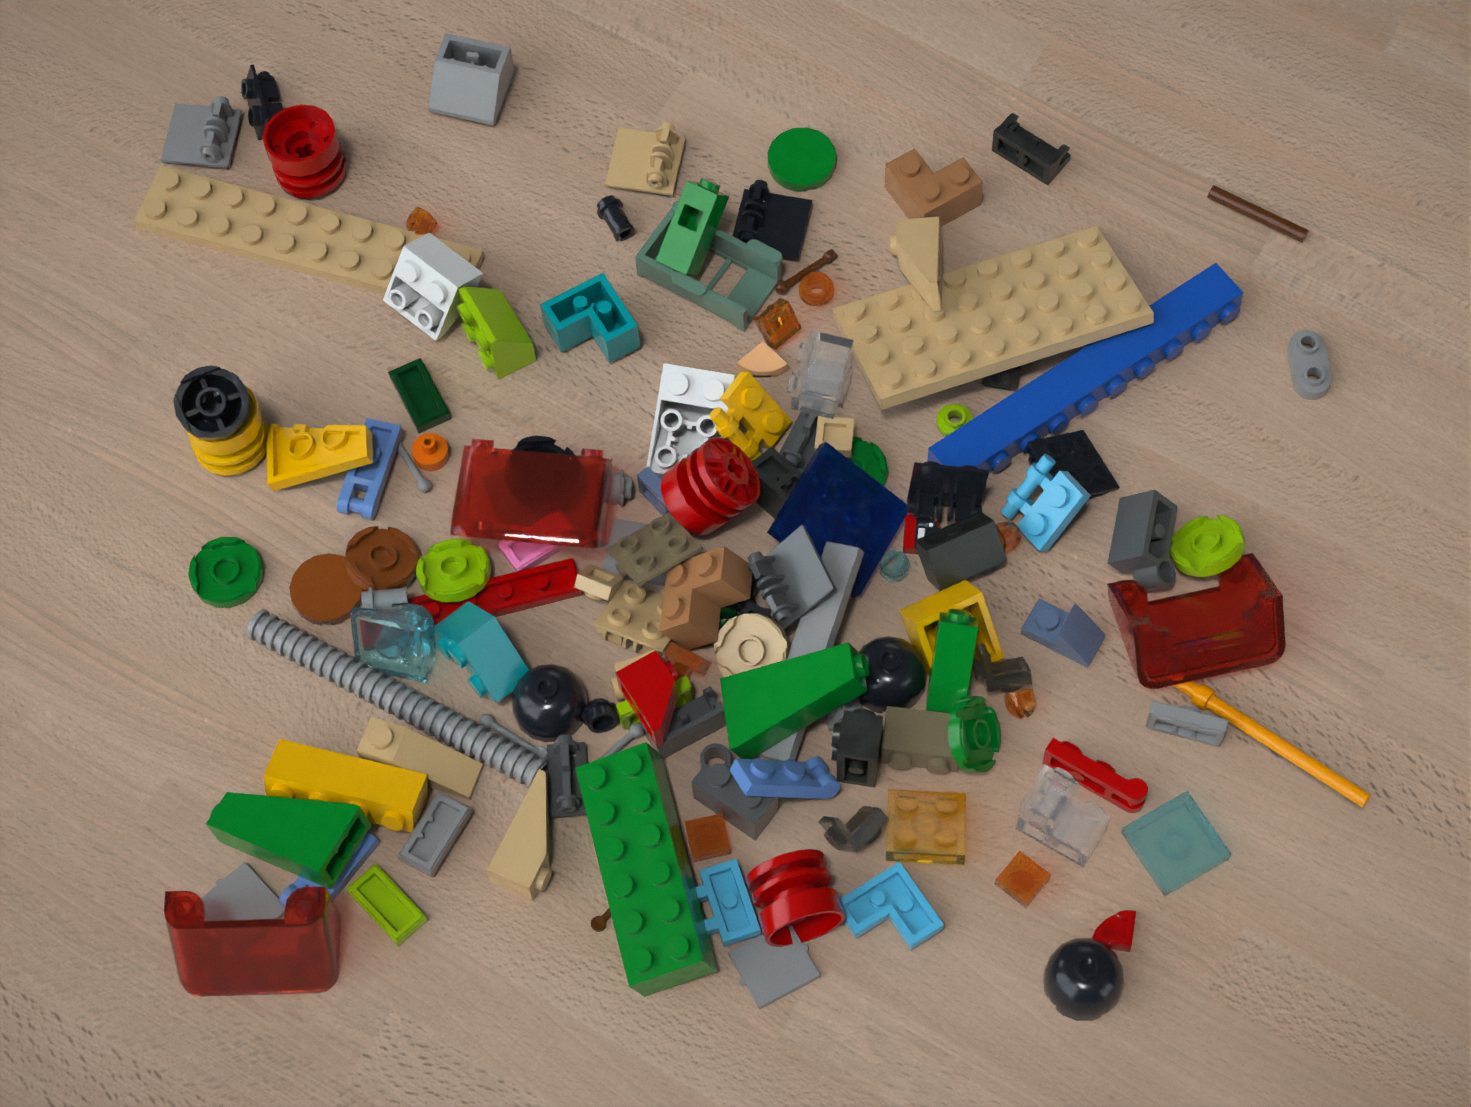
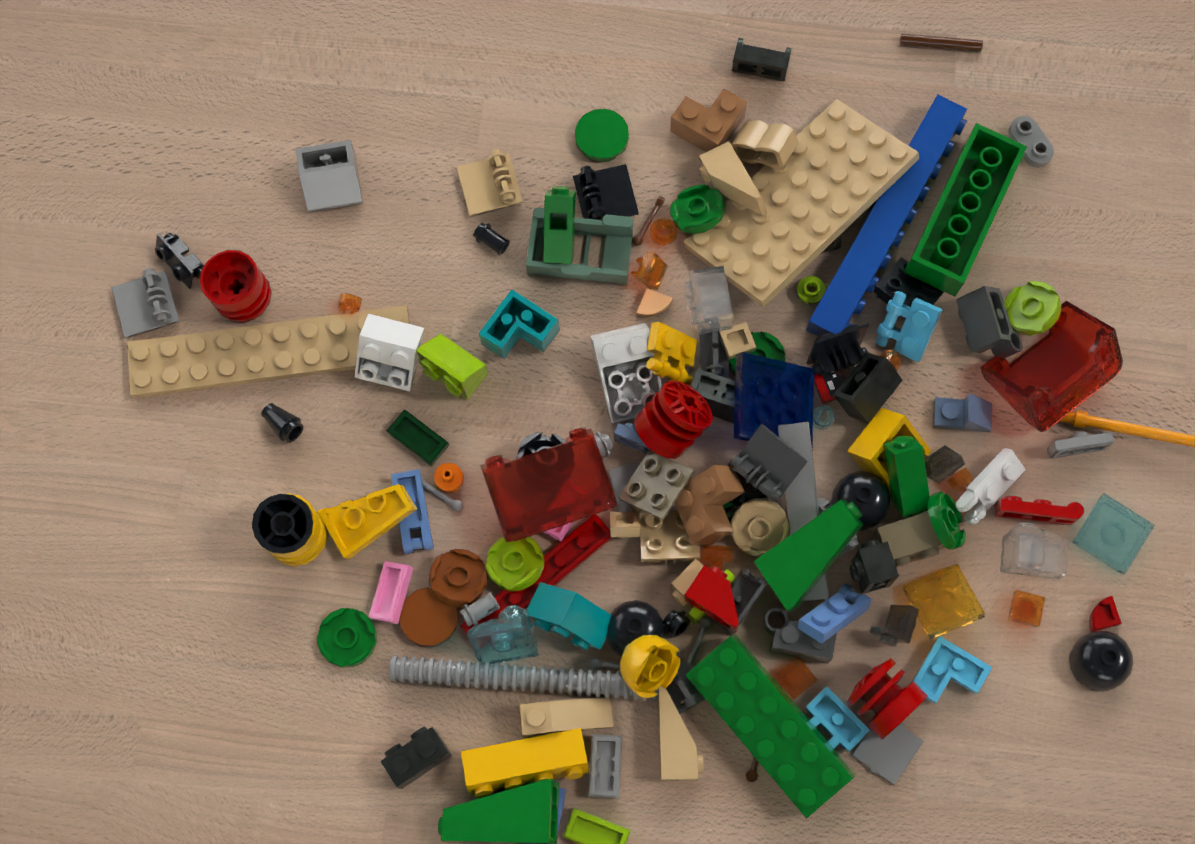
camera: 25 degrees left, 10 degrees up
none -> black cone [261,403,304,442]
none -> bright pink tile [369,561,413,624]
none -> pearl dark grey brick [381,726,452,789]
none -> yellow cylinder [620,635,681,698]
none -> green tile [670,184,726,234]
none -> tan brick [731,120,798,168]
none -> green brick [904,123,1027,297]
none -> white hinge [955,448,1026,525]

